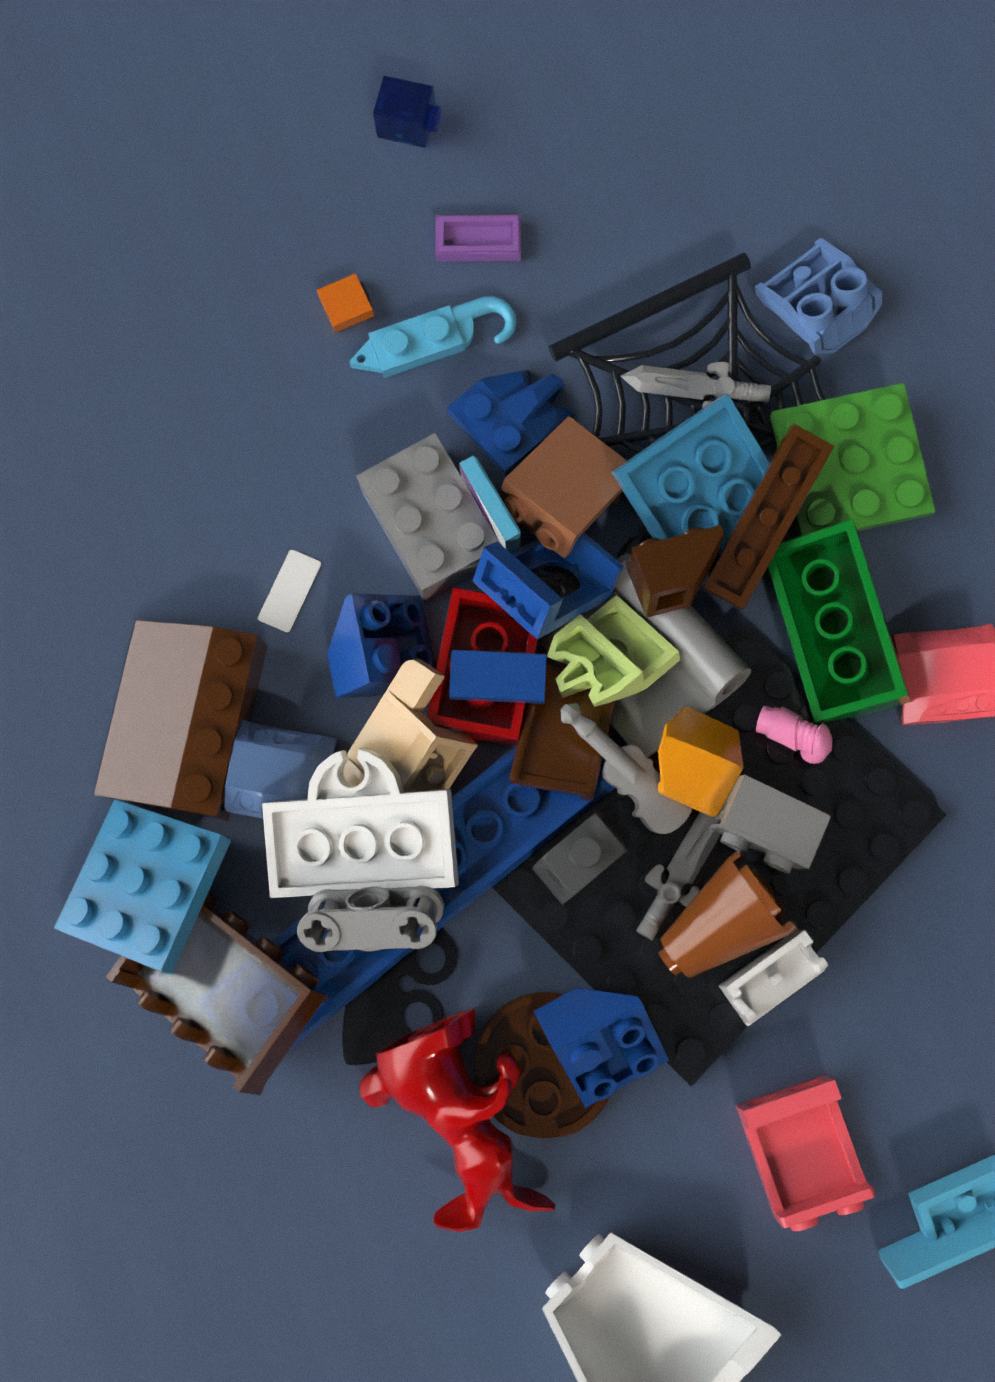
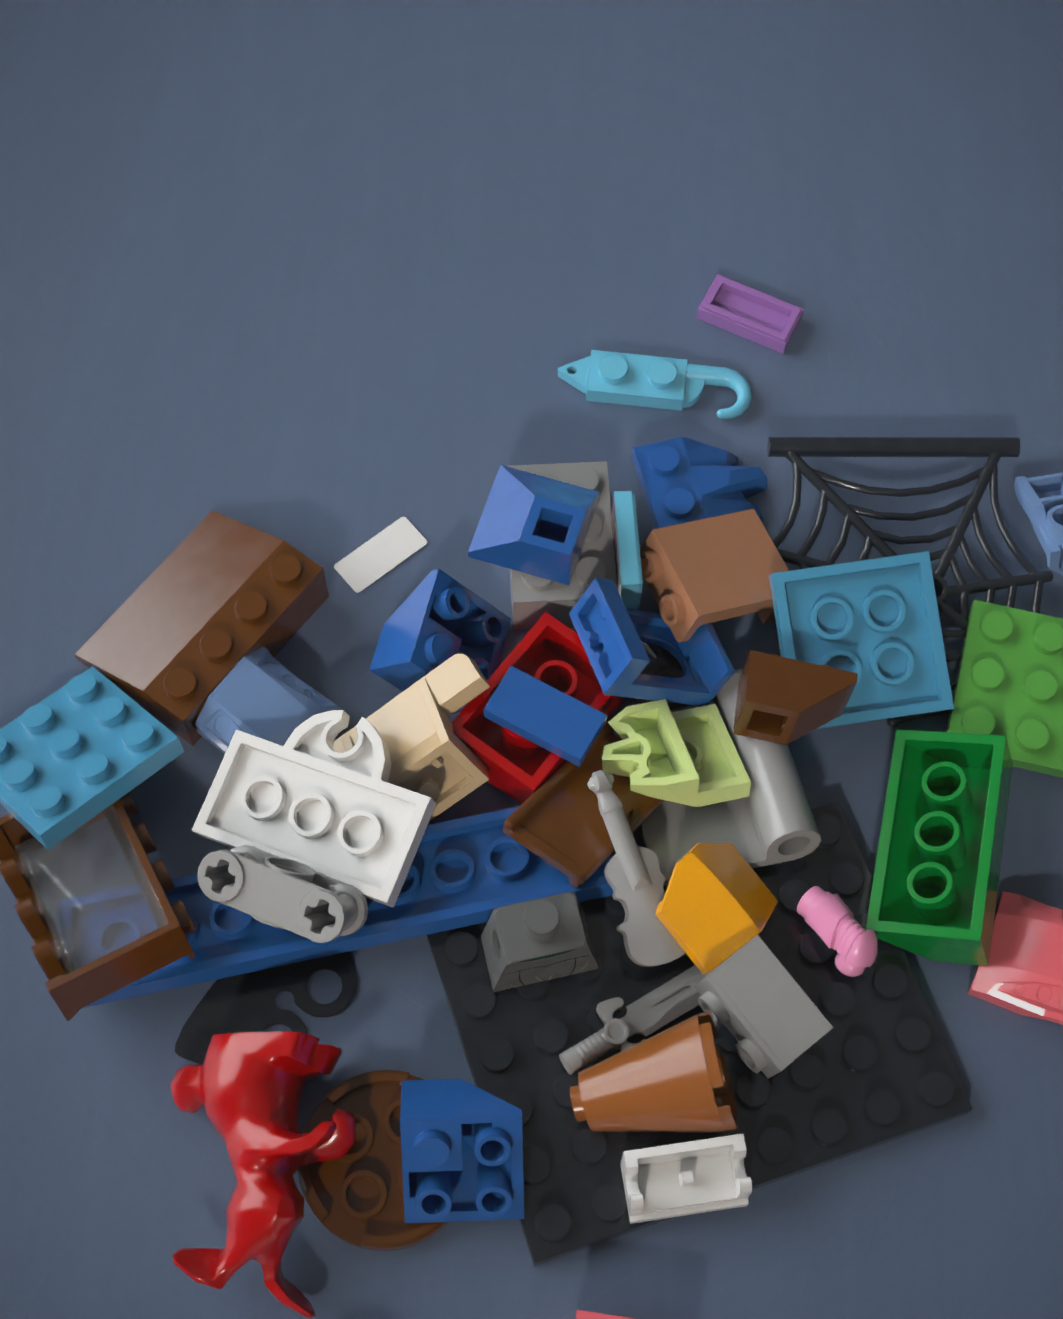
camera: 20 degrees right, 15 degrees down
orange tile [316,273,374,333] -> none
clear blue brick [373,75,441,148] -> none
light grey sword [621,362,771,408] -> none
reddish brown plate [701,424,834,609] -> none
none -> blue slope [468,465,600,586]

